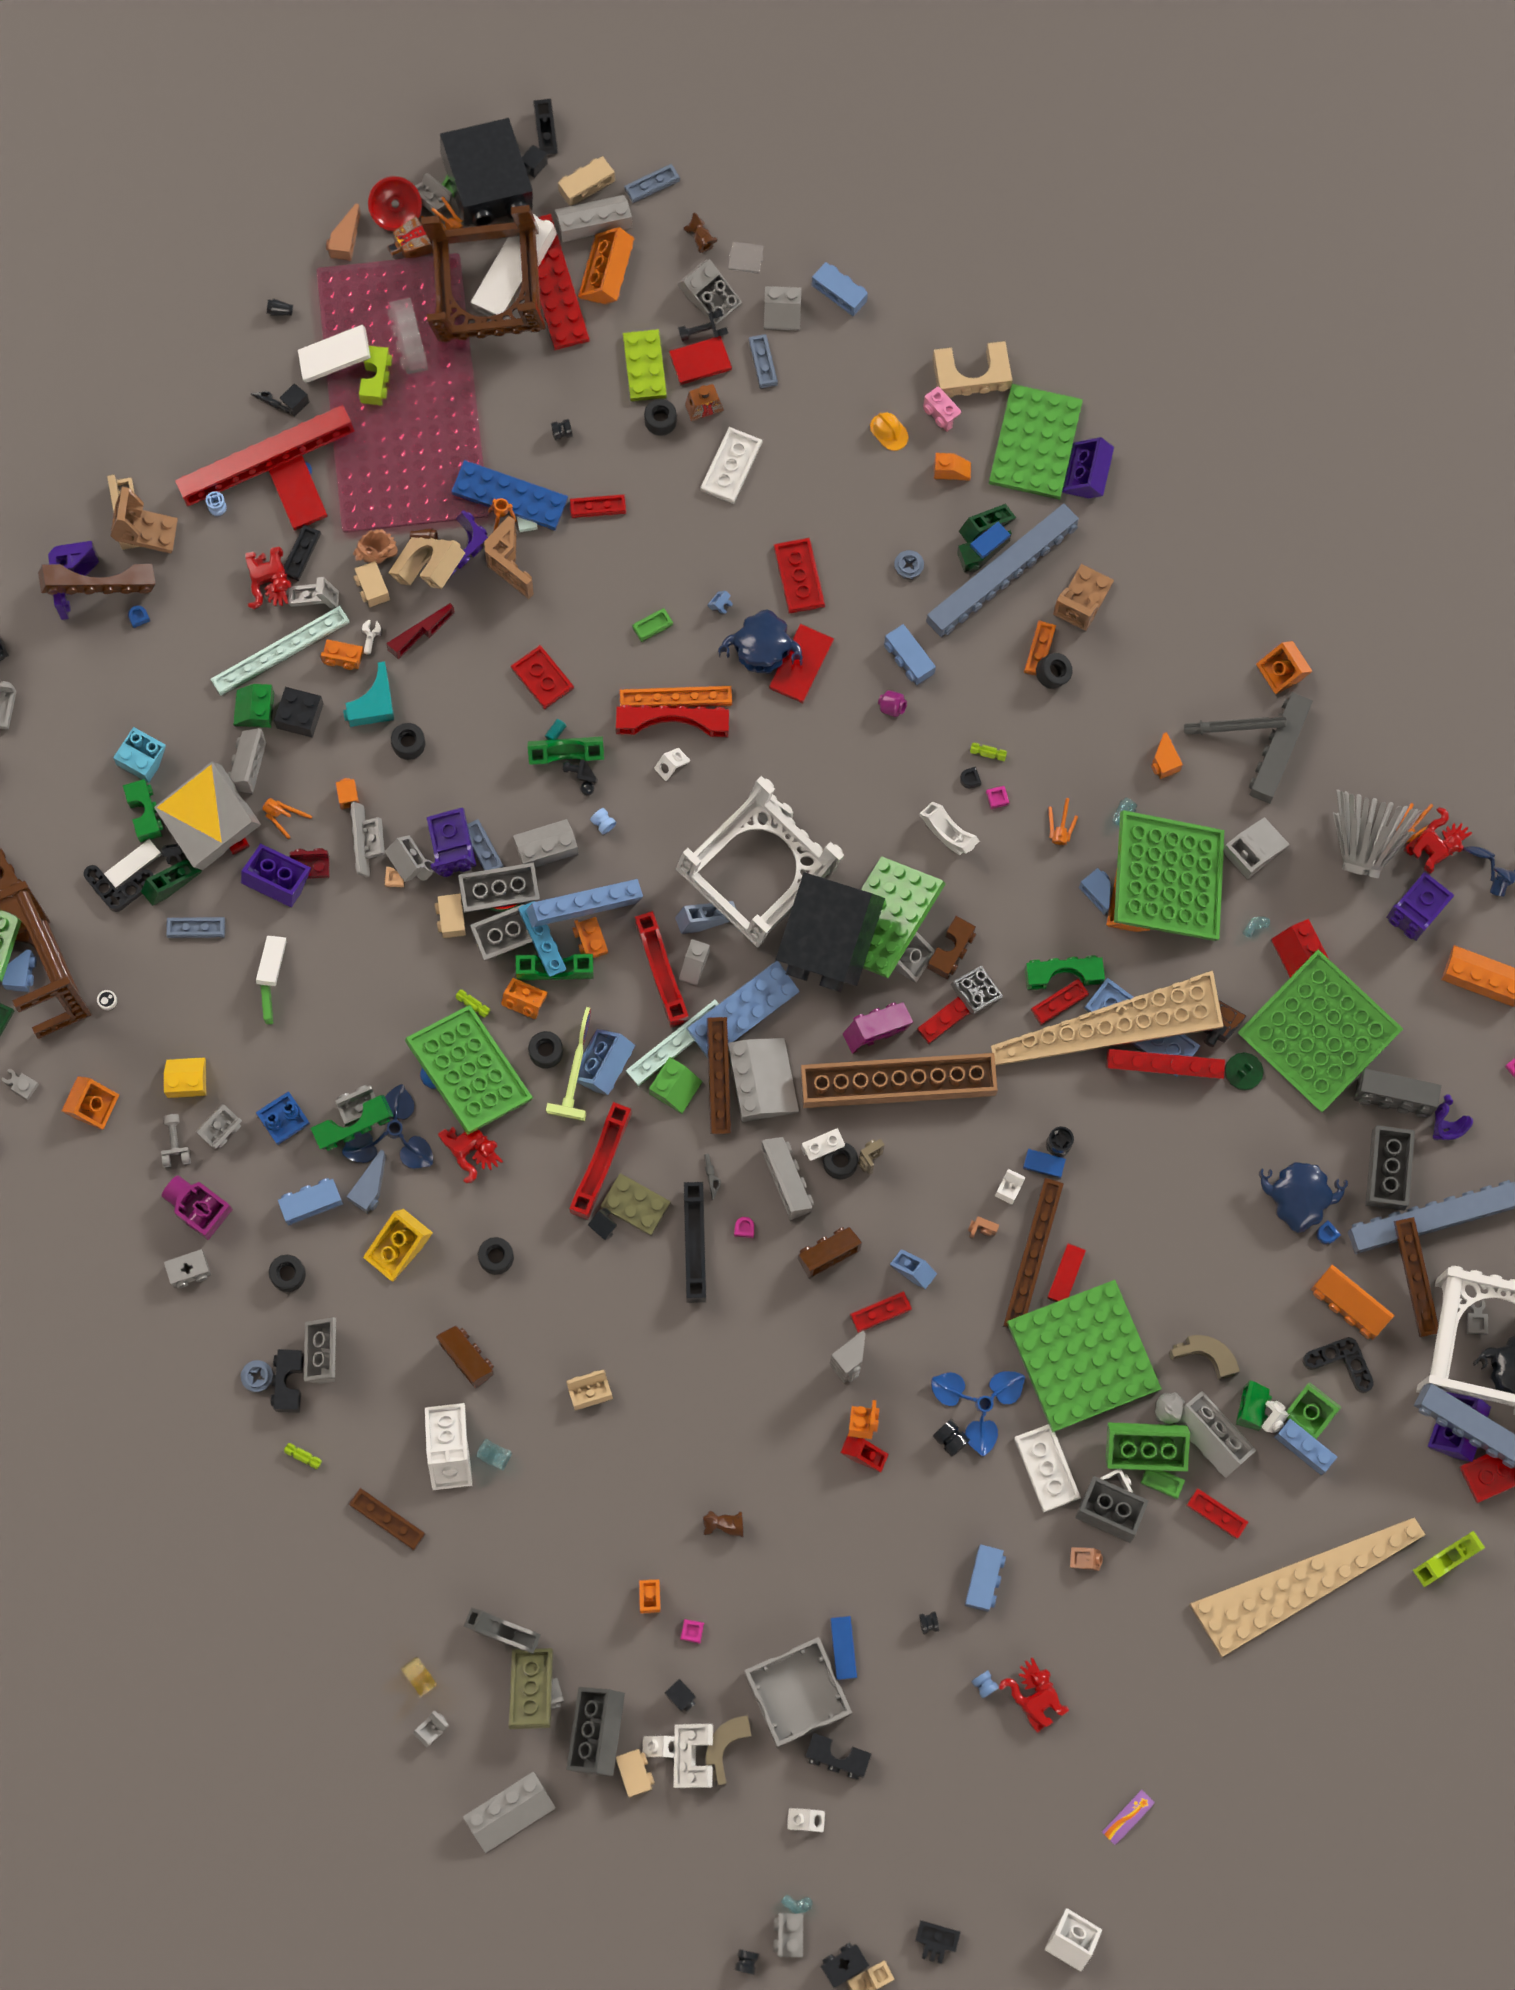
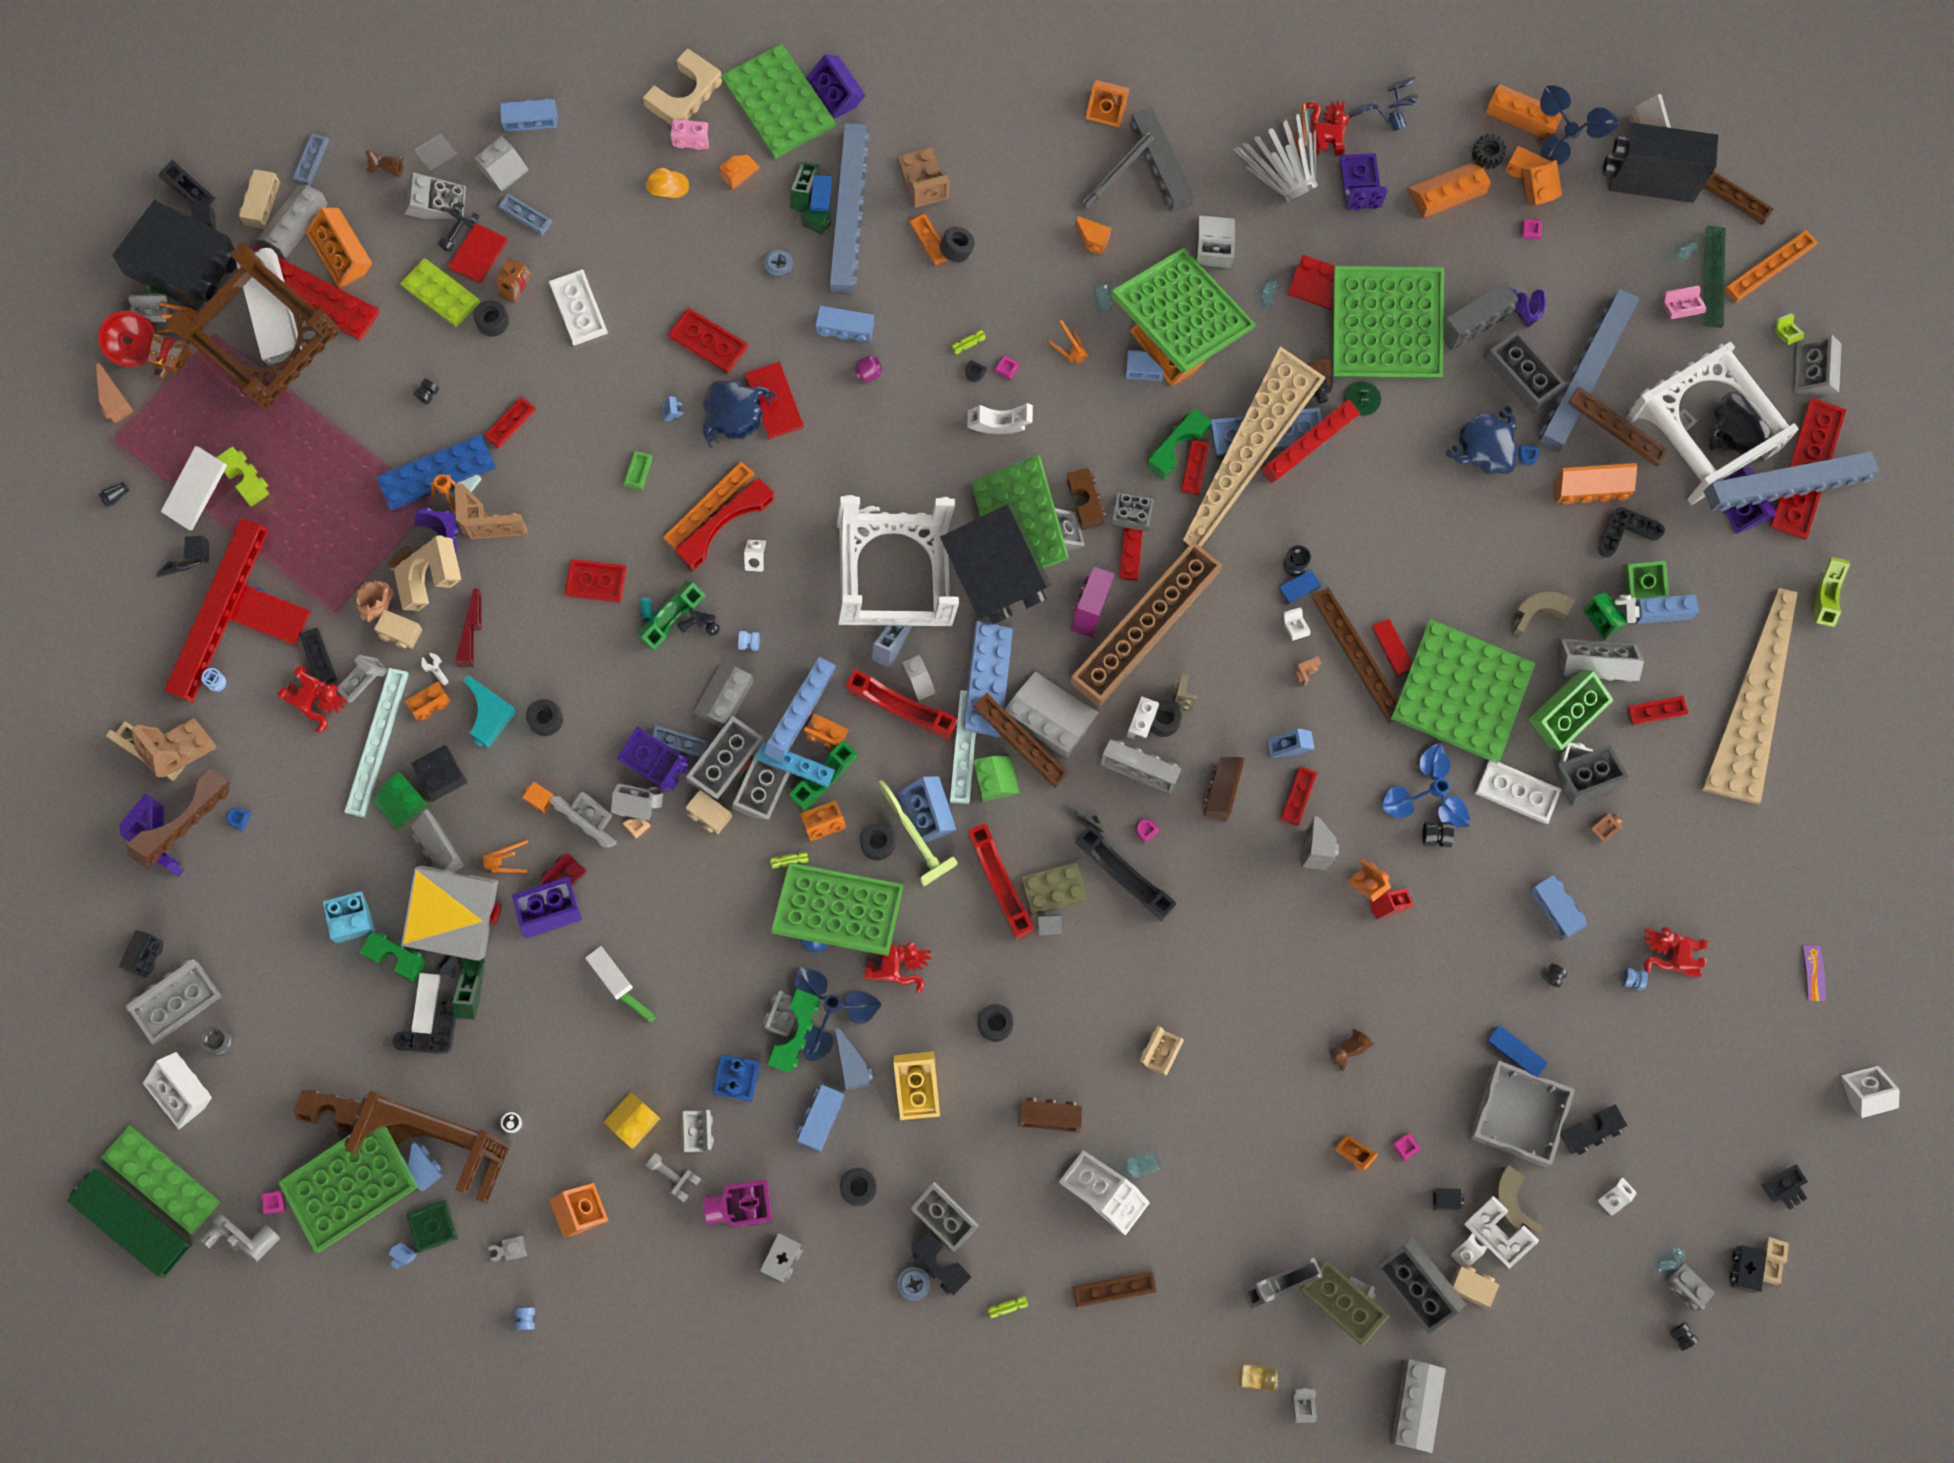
camera: 45 degrees left, 0 degrees up
sand blue tile [166,917,225,938] -> none
clear brick [387,298,428,374] -> none
bright green tile [1140,1470,1185,1499] -> none
light grey hair [1155,1392,1185,1425] -> none

